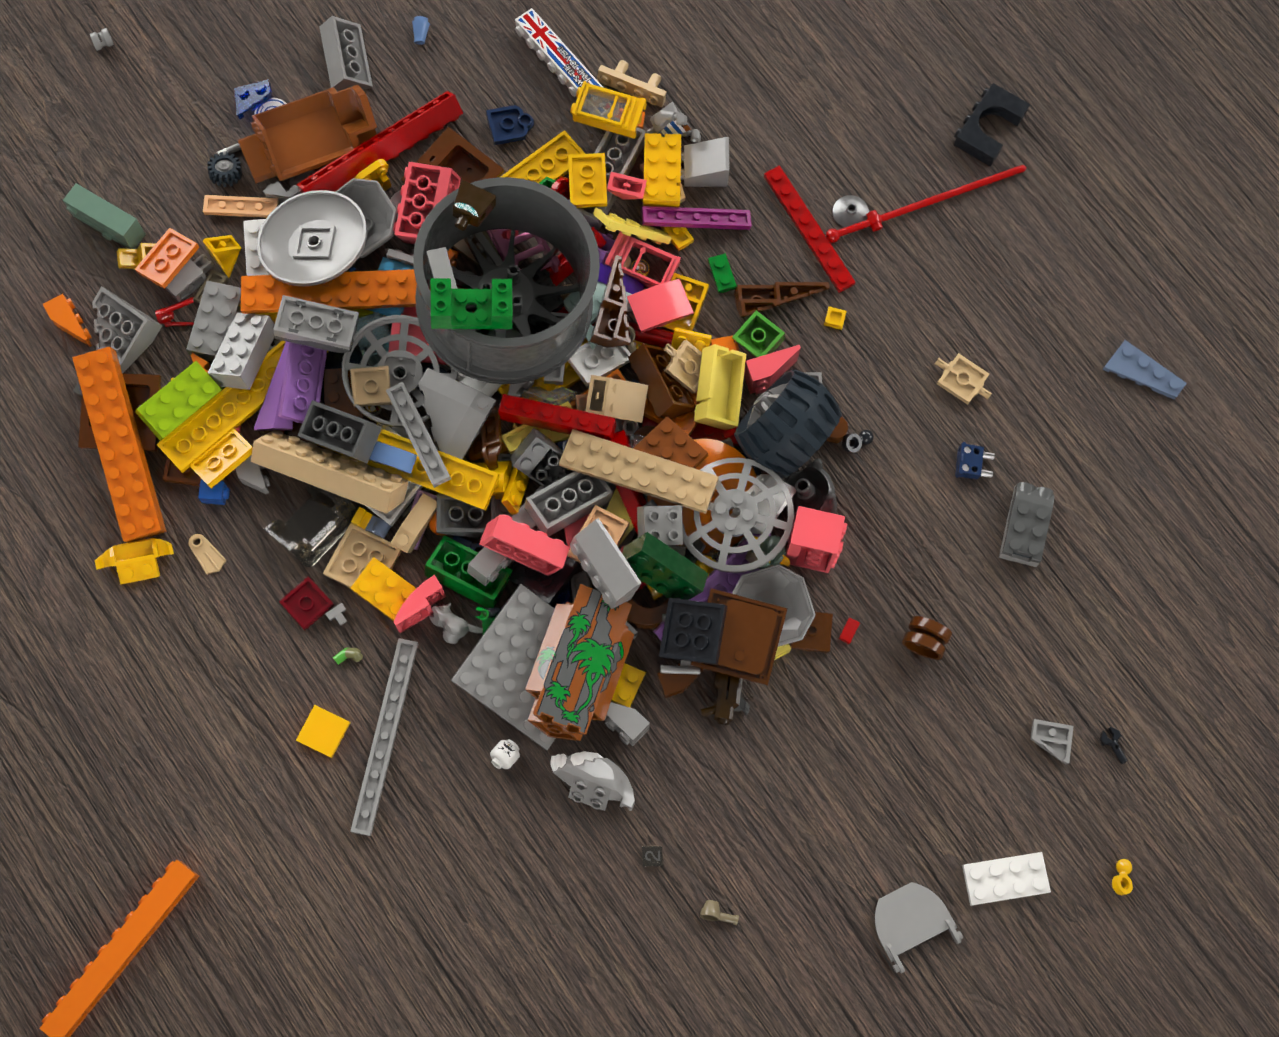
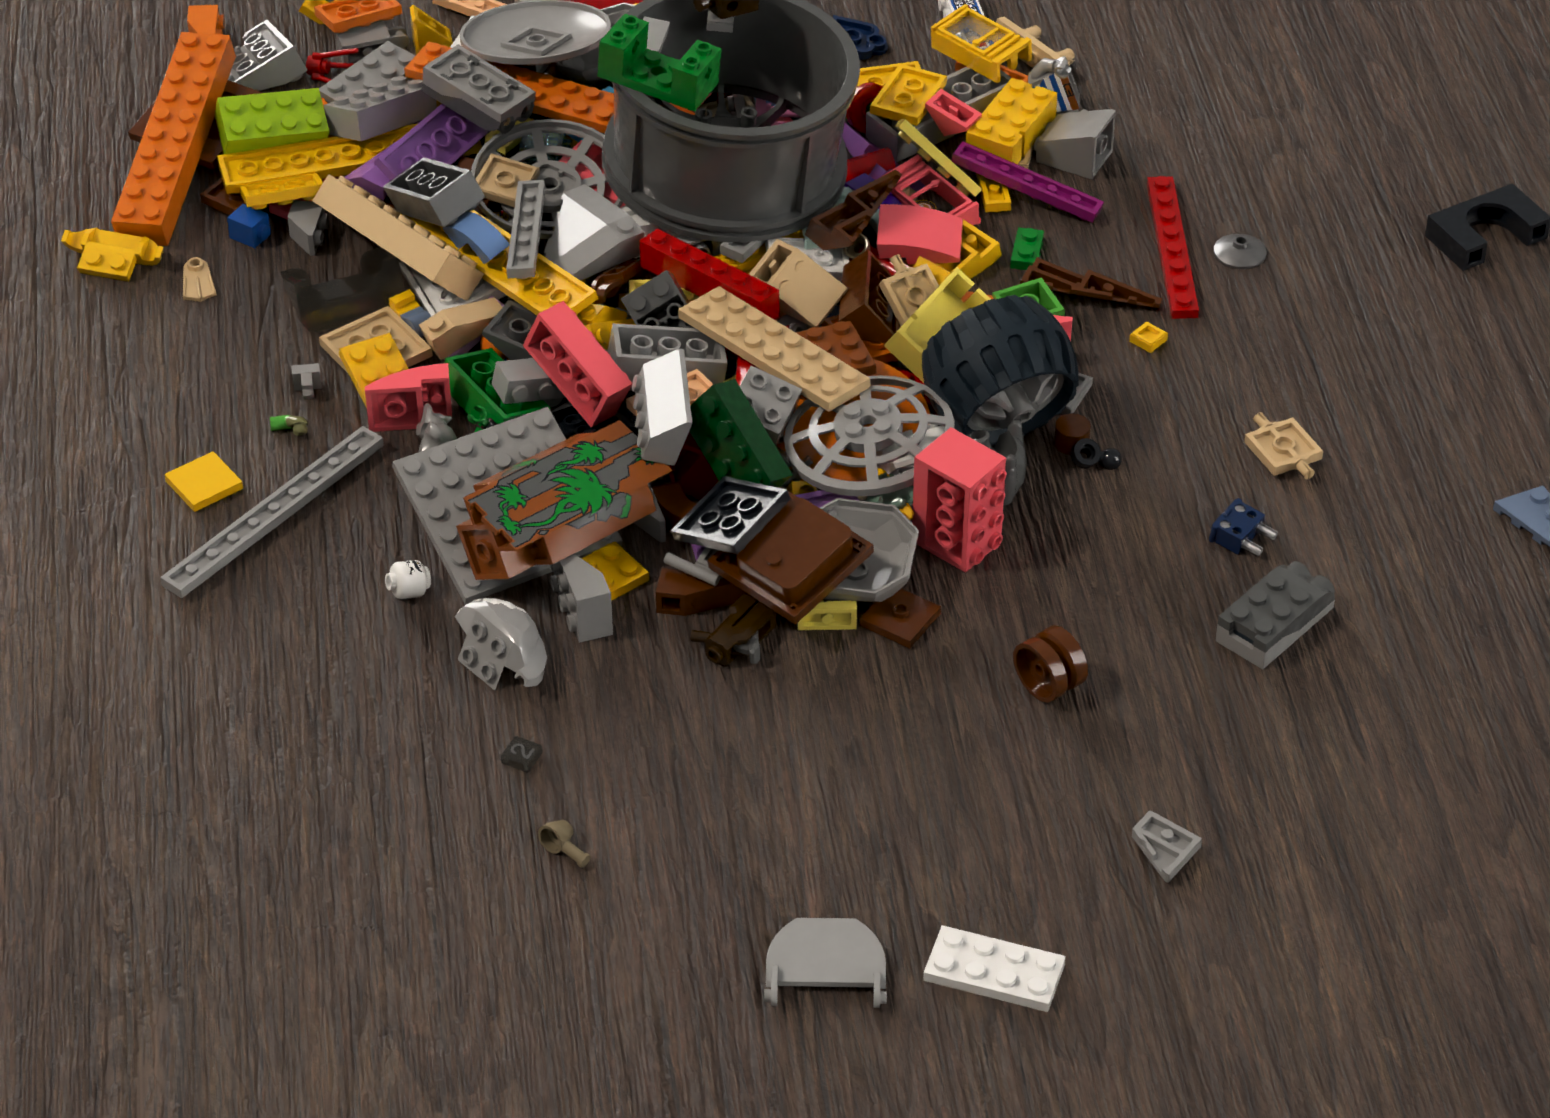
camera: 30 degrees right, 30 degrees down
dark red plate [279,576,334,631] -> none
red bar [826,165,1026,243] -> none
red piece [839,617,860,644] -> none
black bar [1100,727,1128,764] -> none
yellow plate [1112,859,1133,896] -> none

